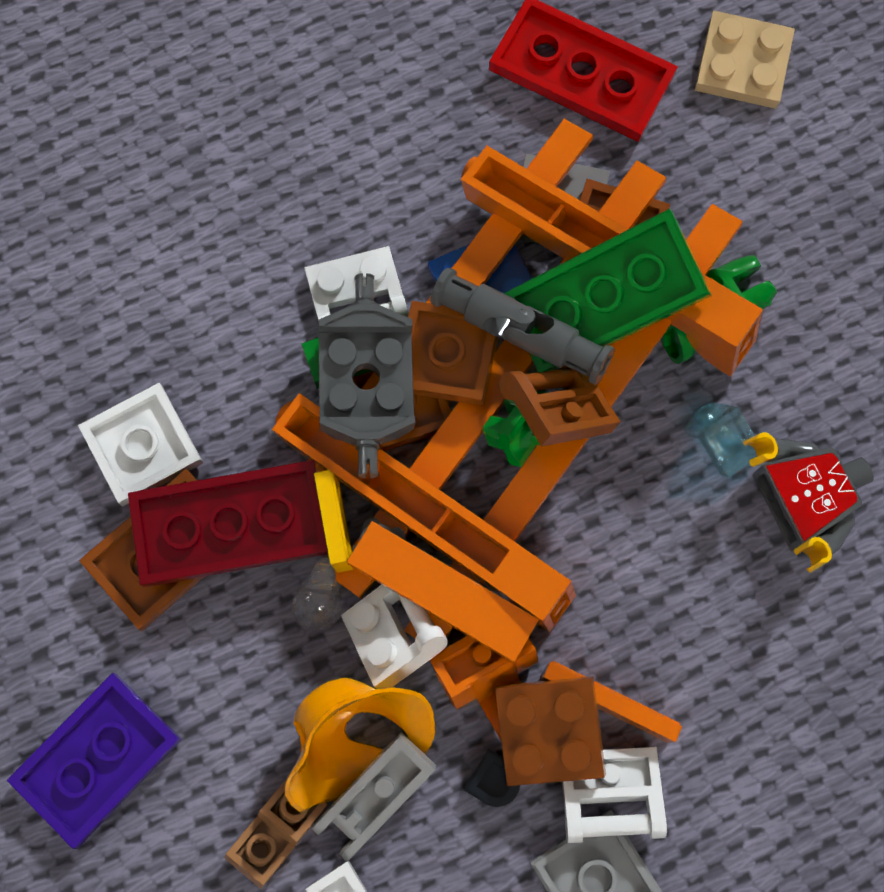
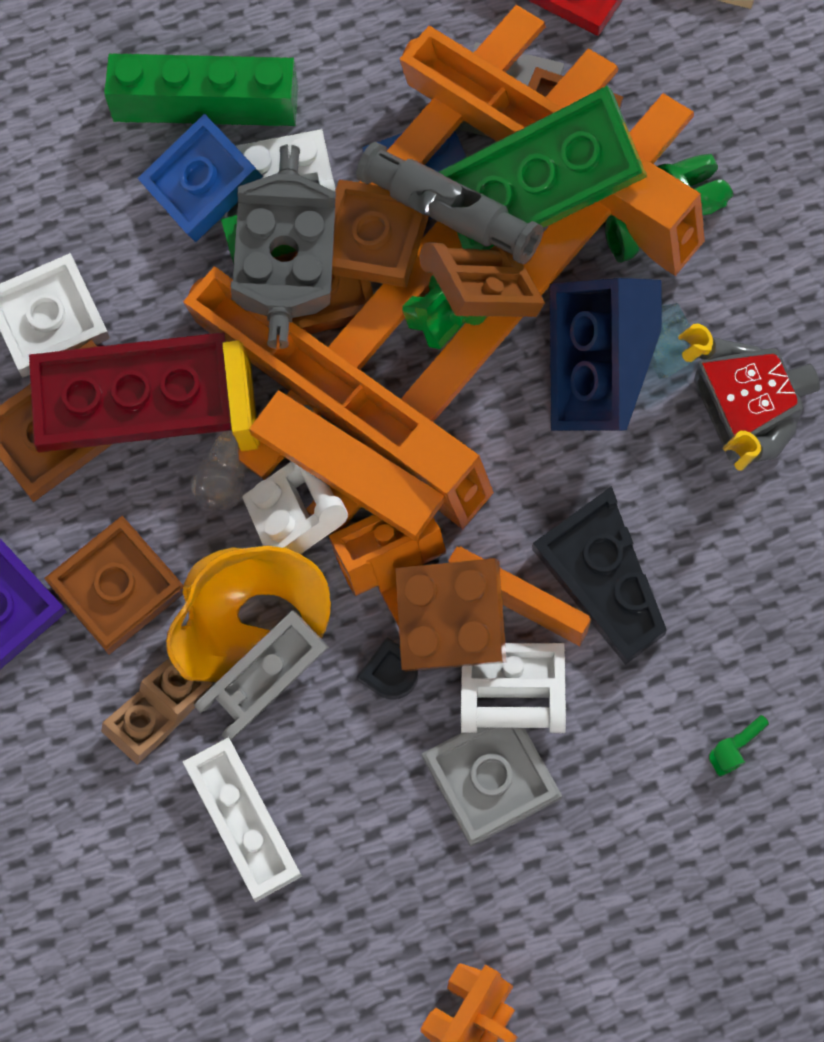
camera: 10 degrees right, 5 degrees down
none -> dark orange plate [44,515,183,655]
none -> green brick [104,53,298,126]
none -> blue plate [137,113,264,242]
none -> black wing [532,486,667,665]
none -> dark blue slope [550,278,662,431]
none -> green hand [709,715,769,777]

